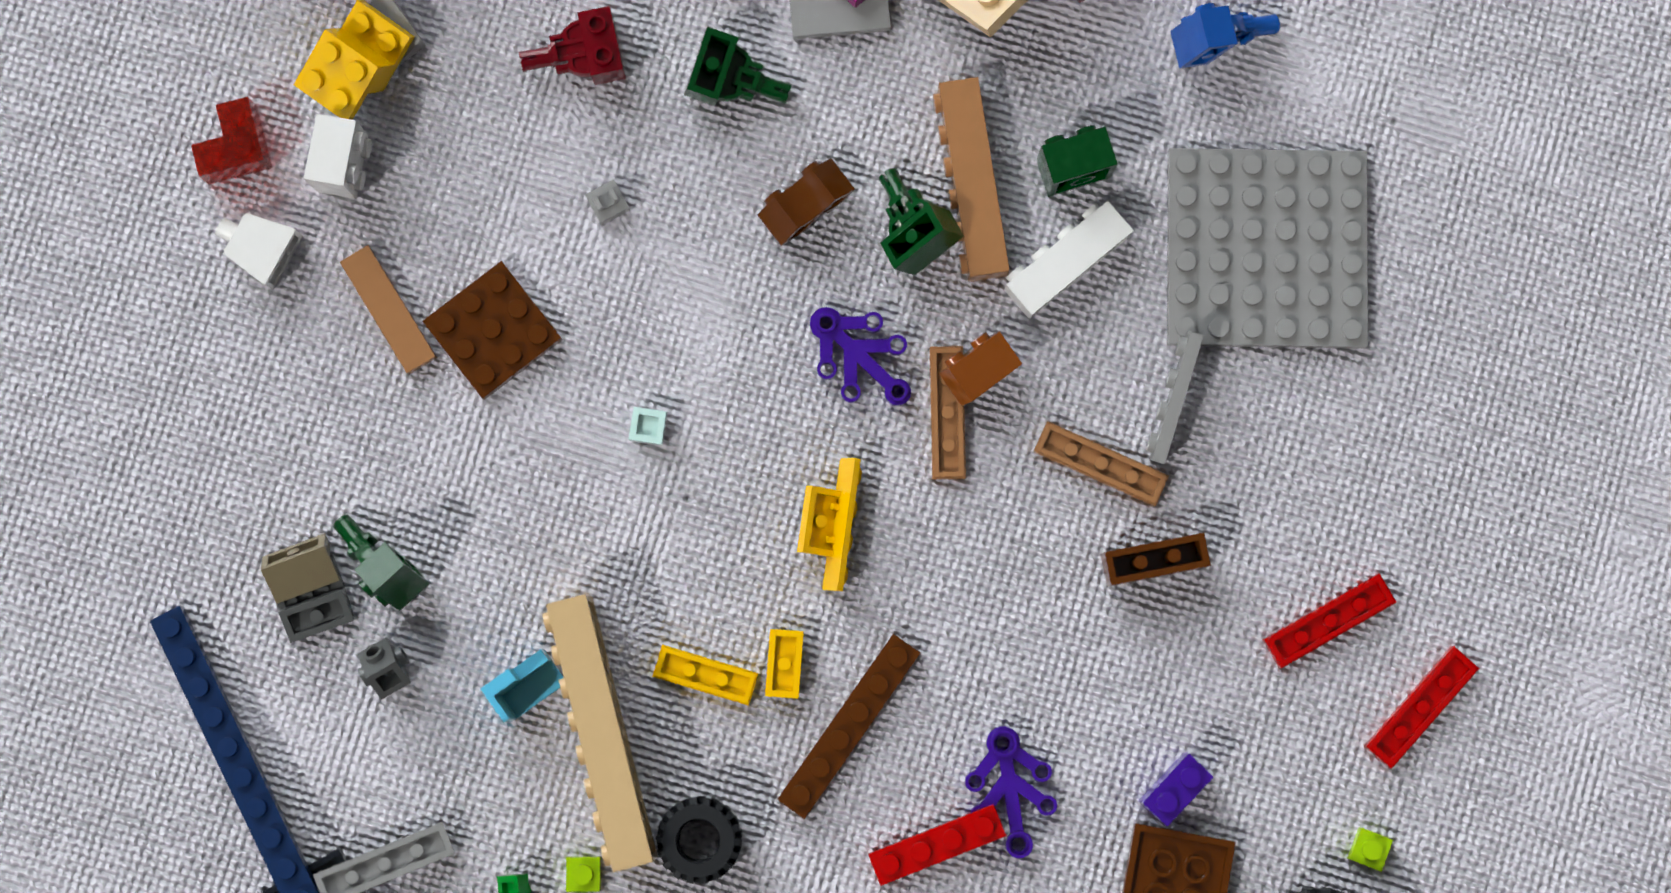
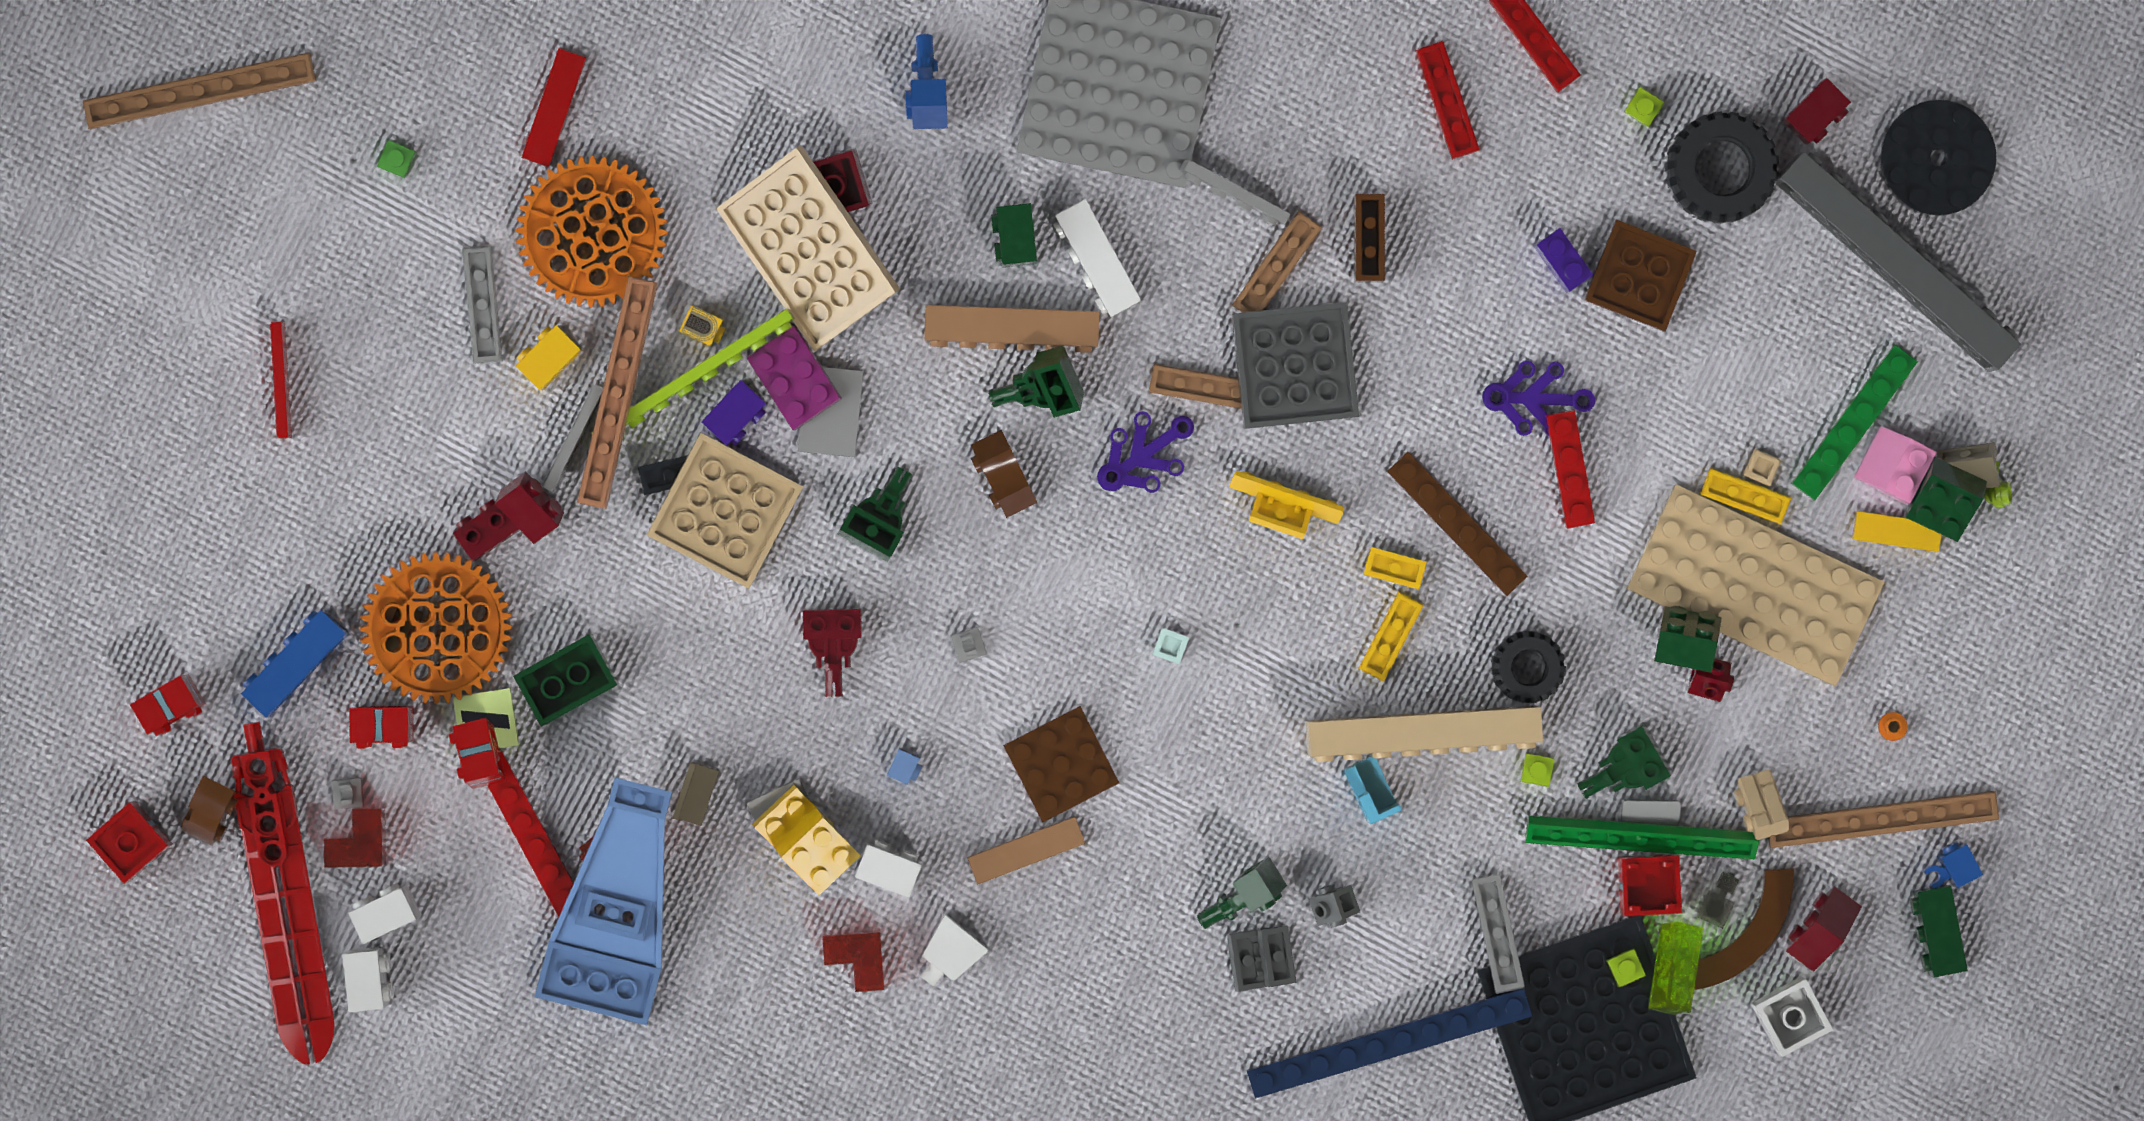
camera: 75 degrees left, 5 degrees up
dark tan panel [261,533,340,604] -> none
dark orange brick [939,331,1022,406] -> none
none -> medium blue plate [887,748,922,785]
none -> dark grey plate [1232,302,1359,429]

